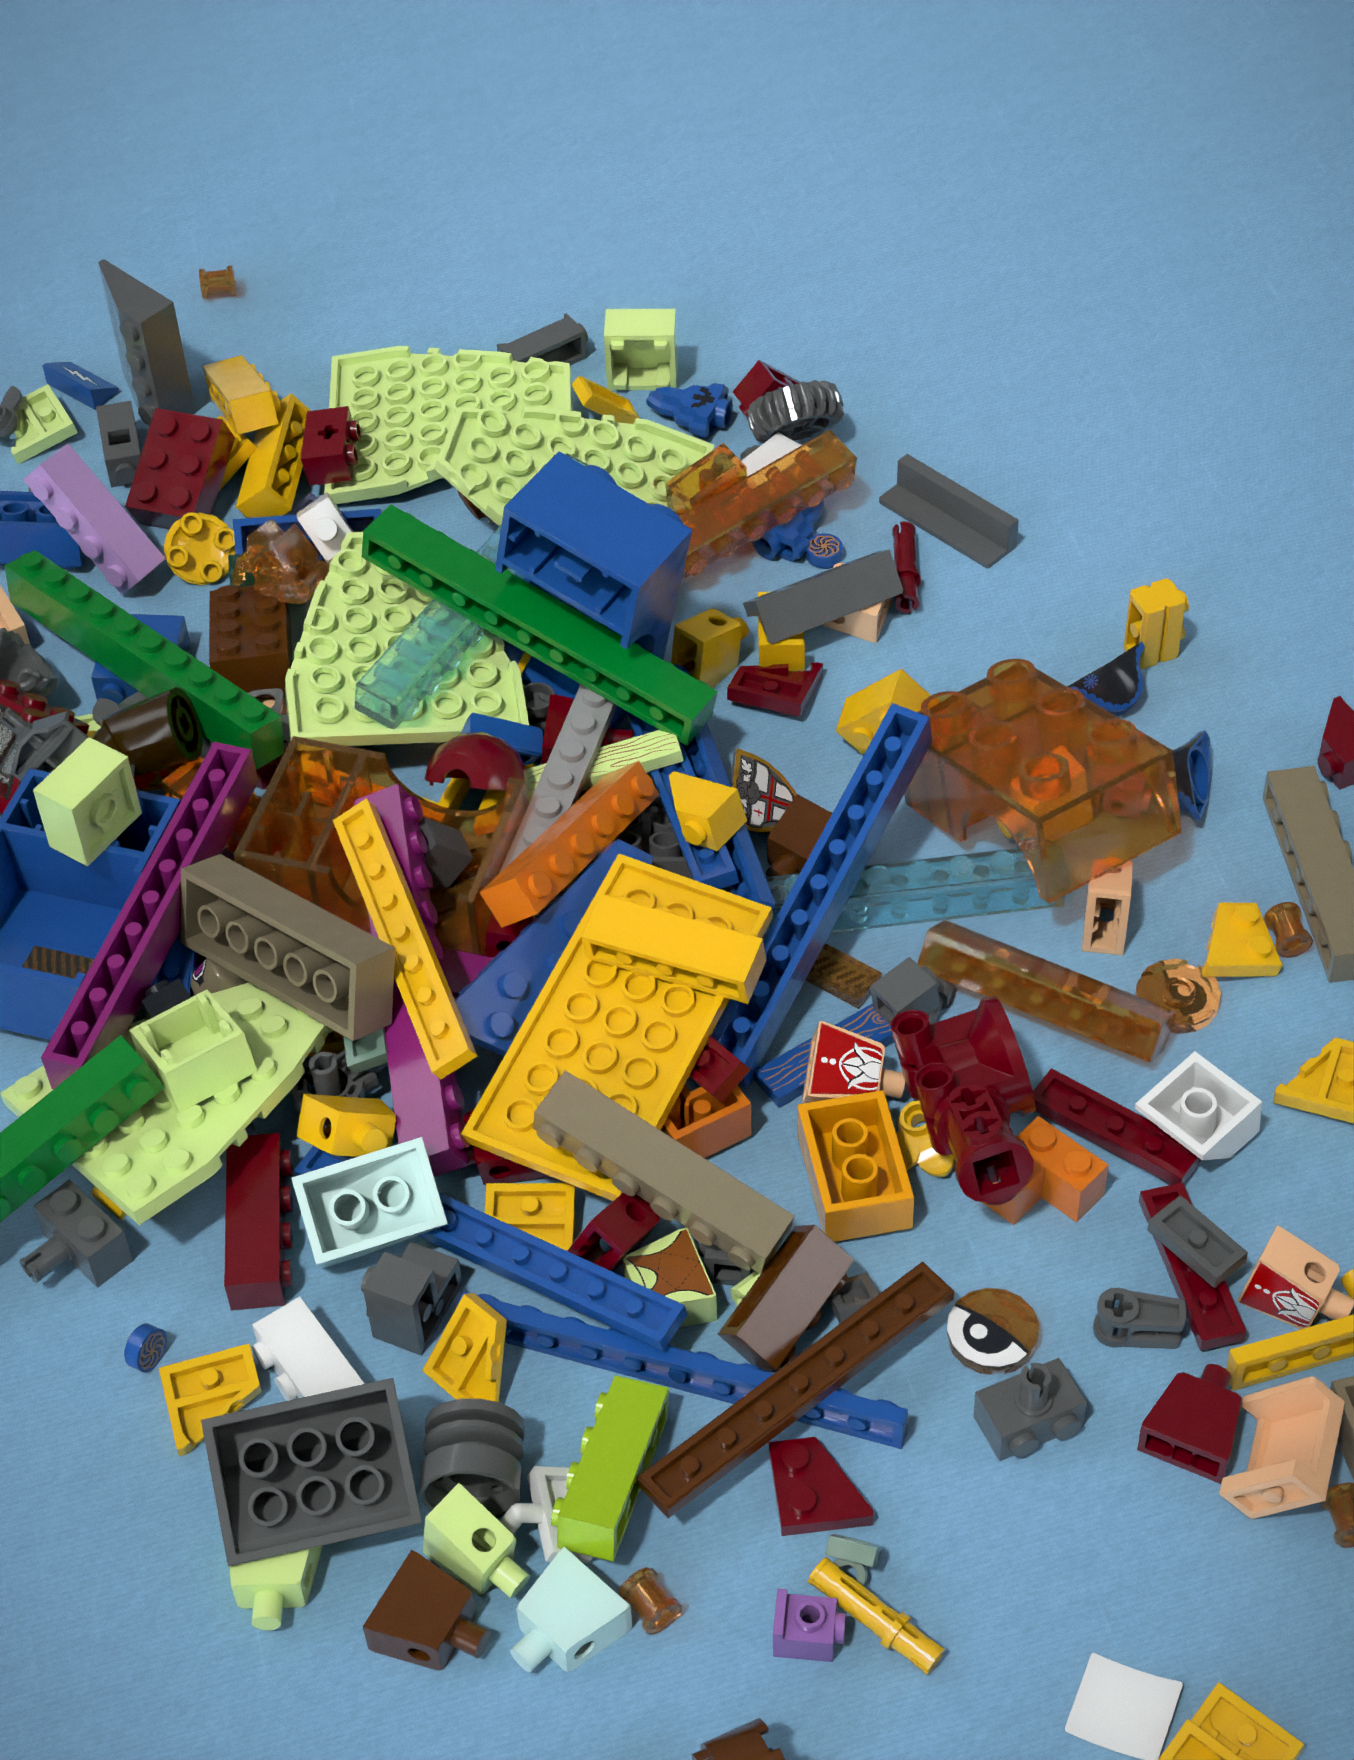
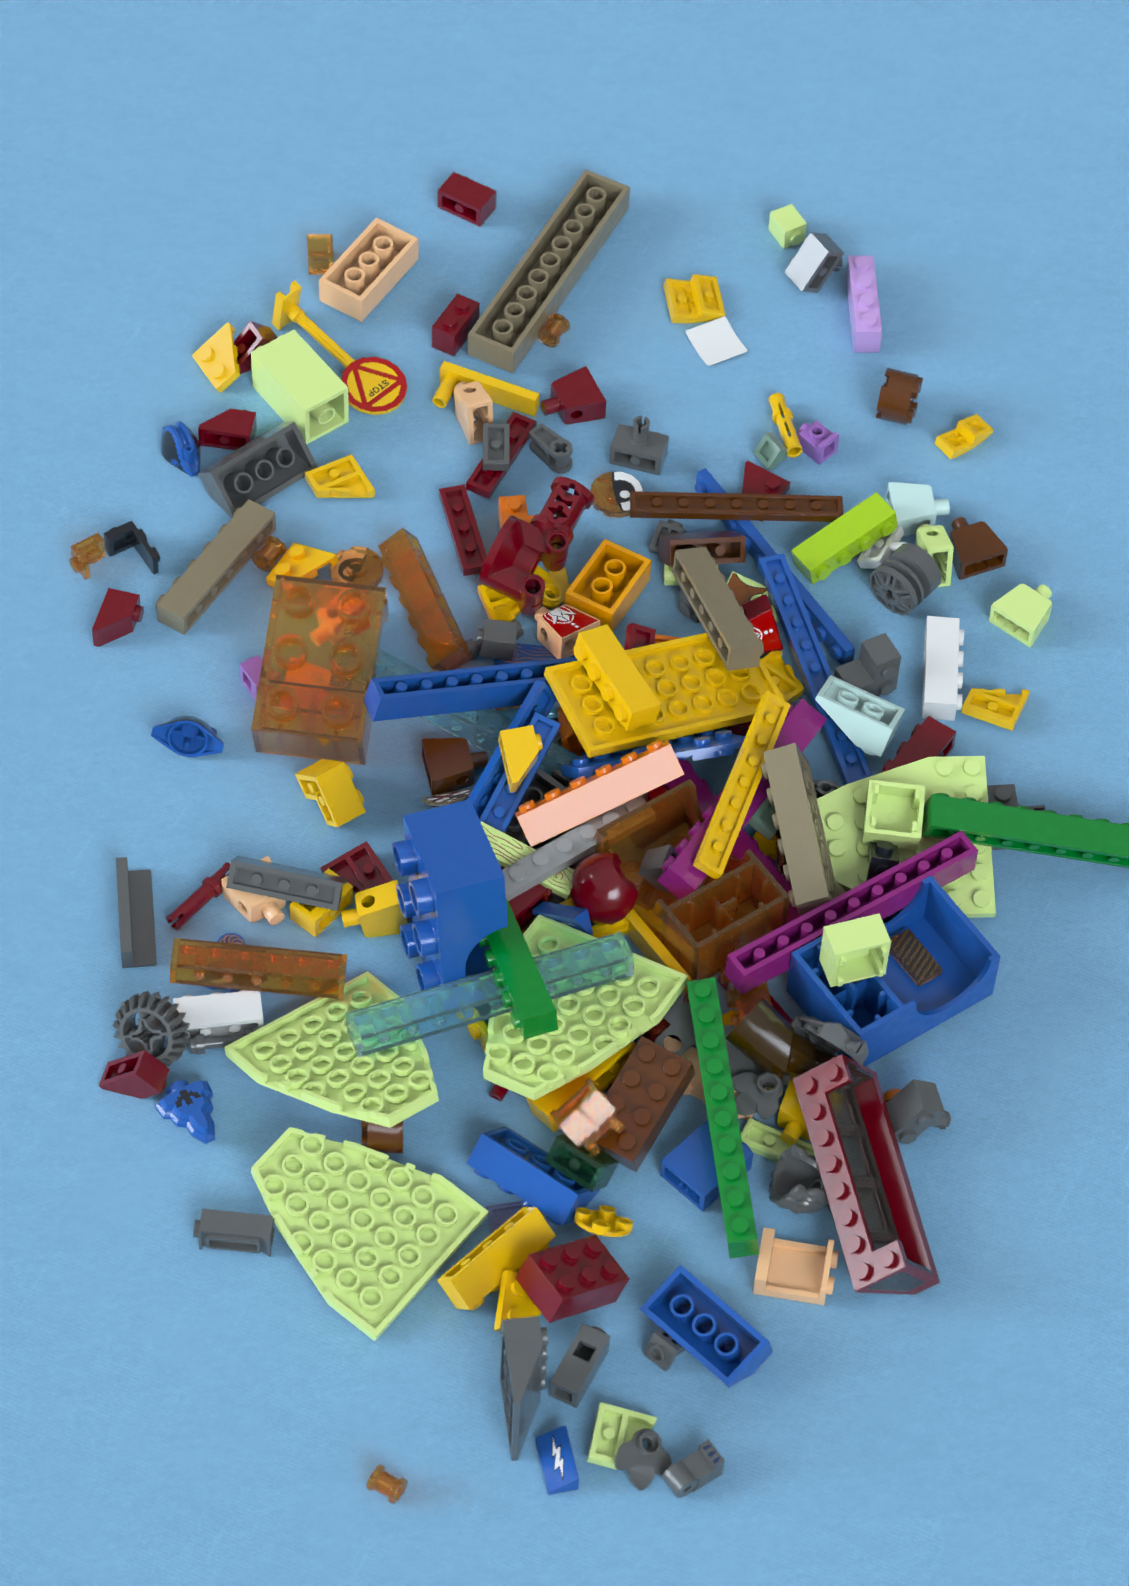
camera: 145 degrees left, 5 degrees up
lavender brick [23,443,166,595] -> none
blue tile [124,1323,167,1372] -> none
dark grey slope [201,1378,422,1567] -> none
yellow brick [202,355,281,435] -> none
white torso [297,492,354,565] -> none
yellow torso [297,1094,396,1157] -> none
dark red brick [301,406,361,486] -> none
yellow wing [422,1293,507,1402] -> none
yellow tile [571,376,640,424] -> none
yellowish green container [604,309,678,390] -> none
clear orange bush [618,1567,682,1635] -> none
clear orange brick [665,443,748,530] -> none
yellow brick [1123,578,1189,669] -> none
white slope [1135,1051,1262,1161] -> none
blue hat [1150,730,1210,820] -> none
light nougat panel [1219,1376,1345,1519] -> none

